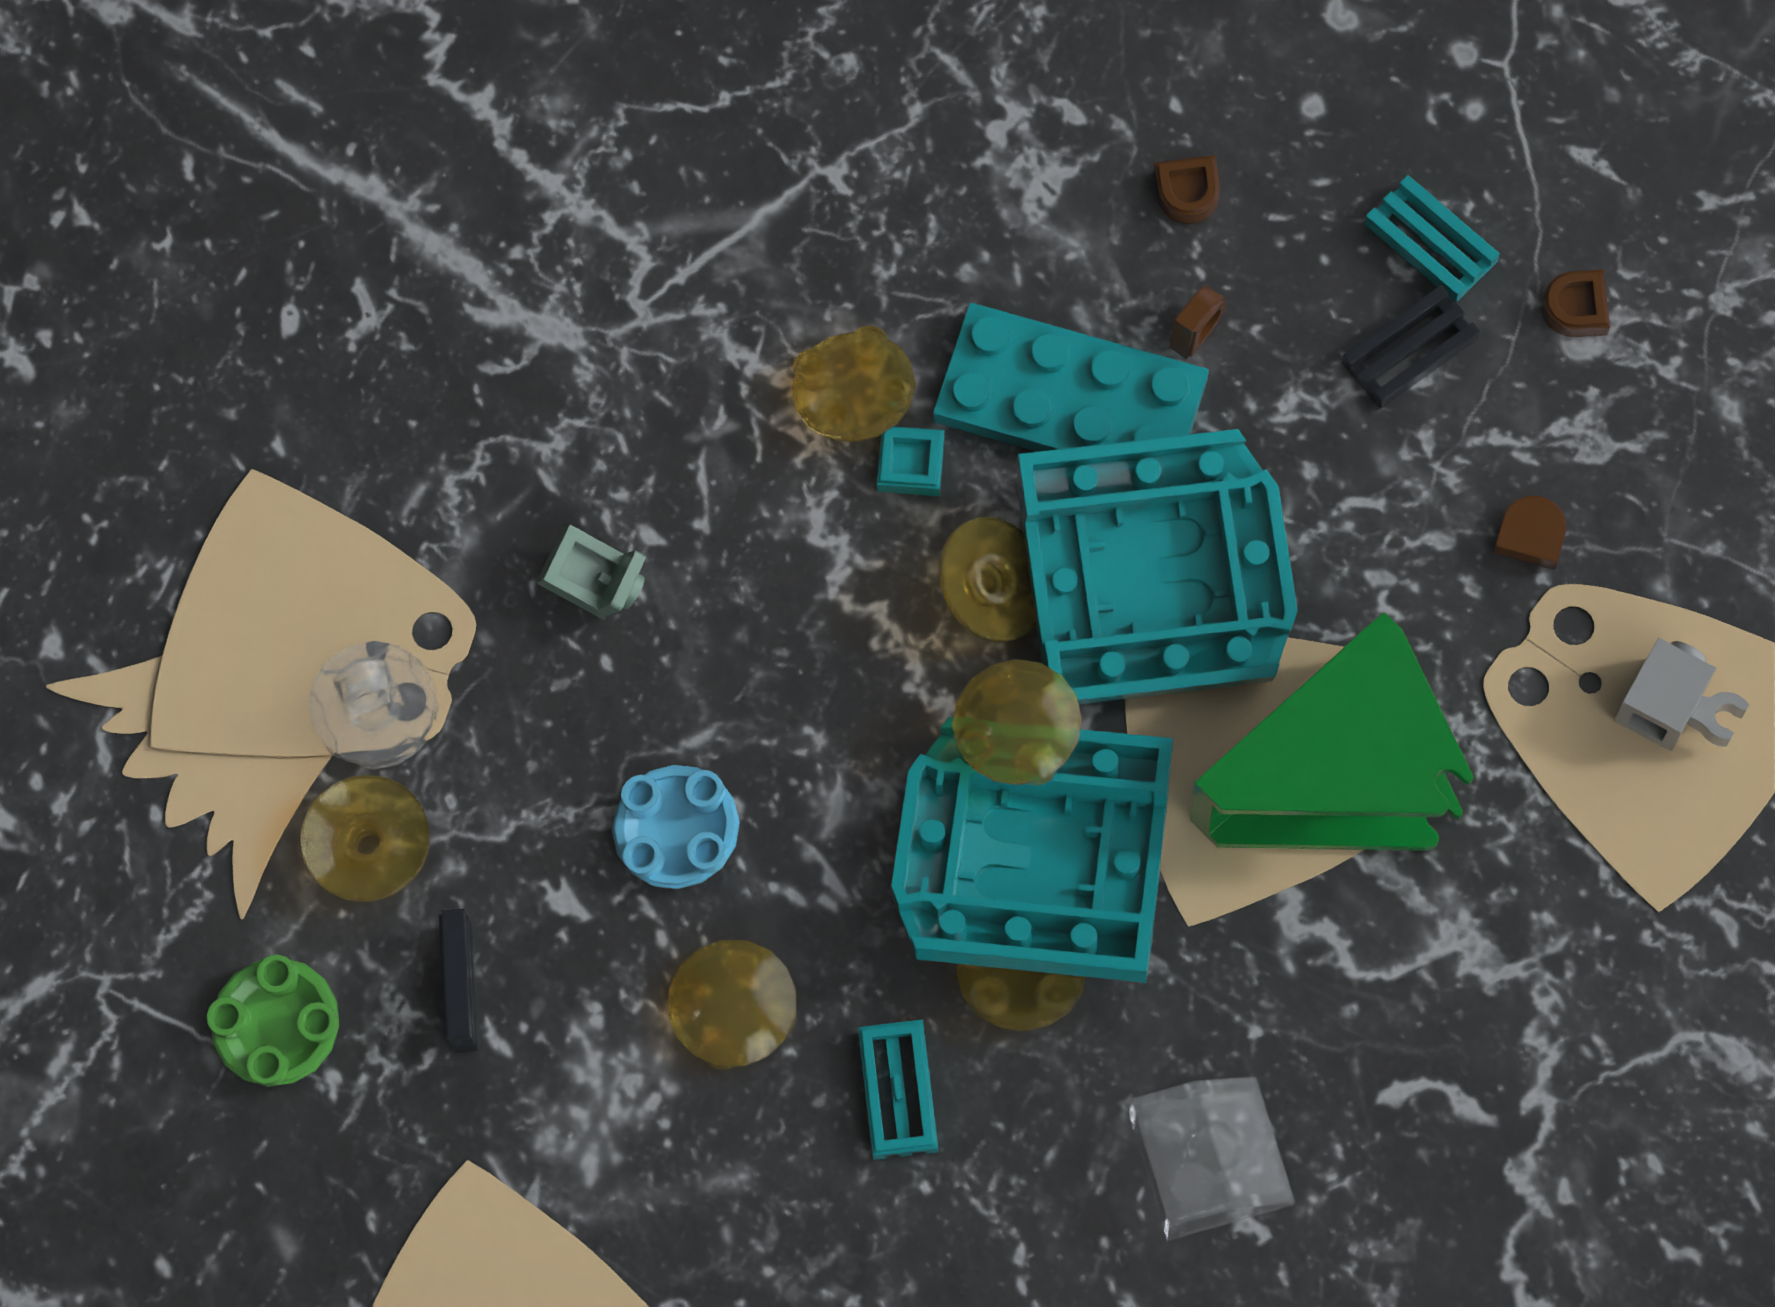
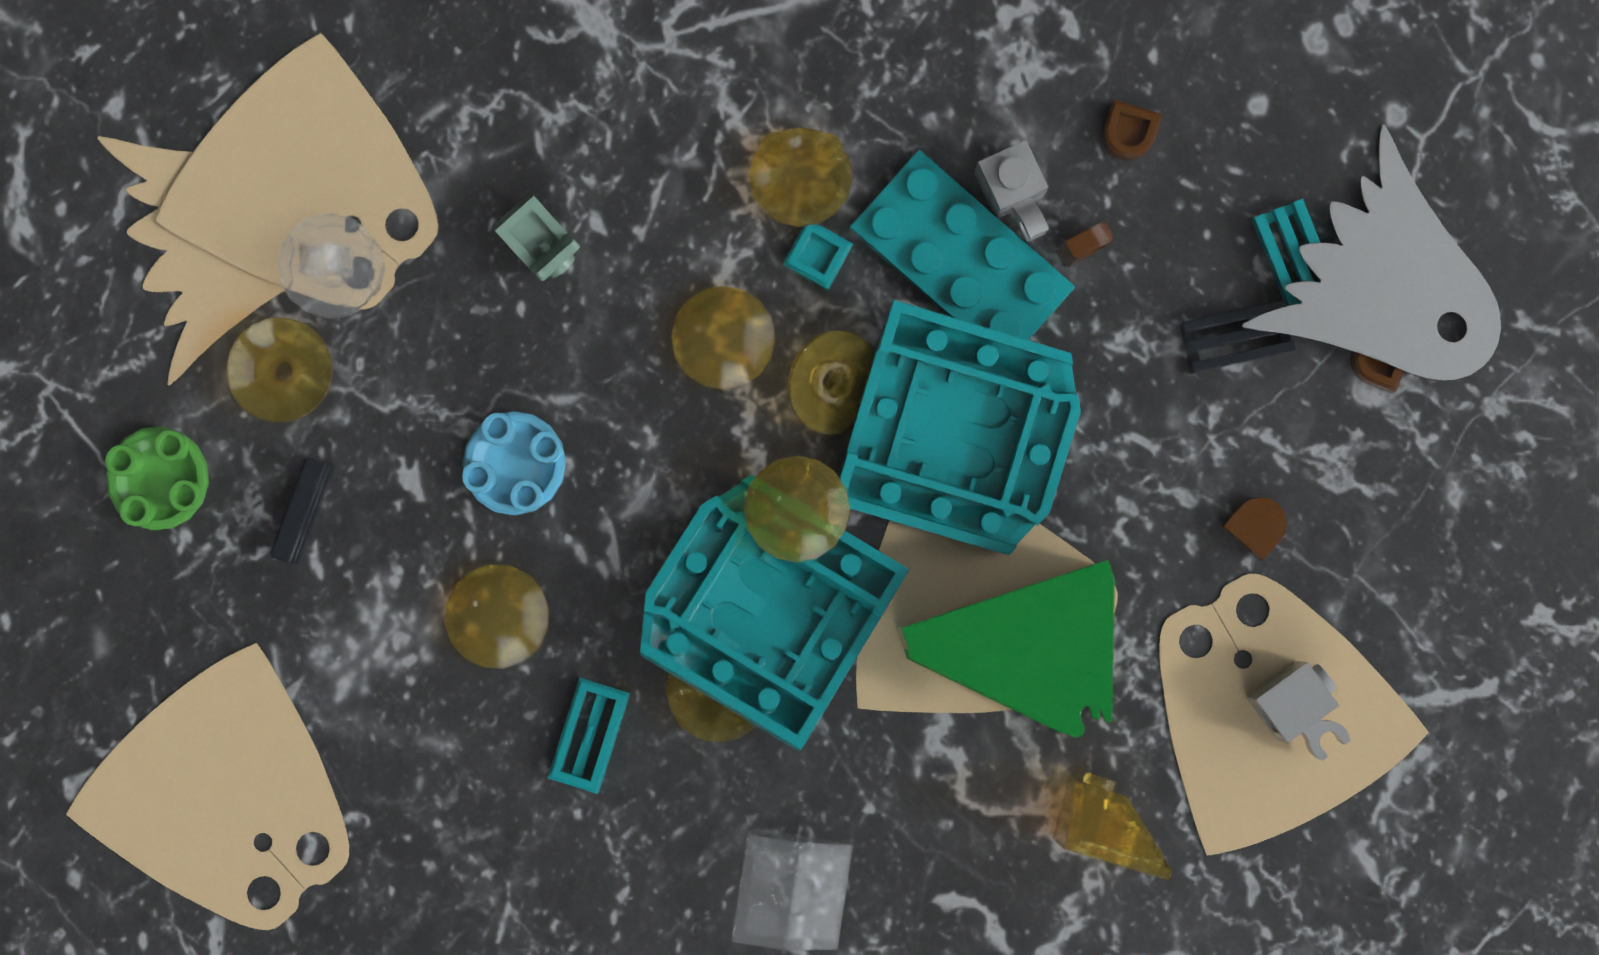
camera: 20 degrees right, 15 degrees up
none -> clear yellow dish [671,286,775,390]
none -> light grey brick [974,140,1049,243]
none -> clear yellow slope [1052,772,1172,880]
none -> light grey piece [1242,124,1501,380]

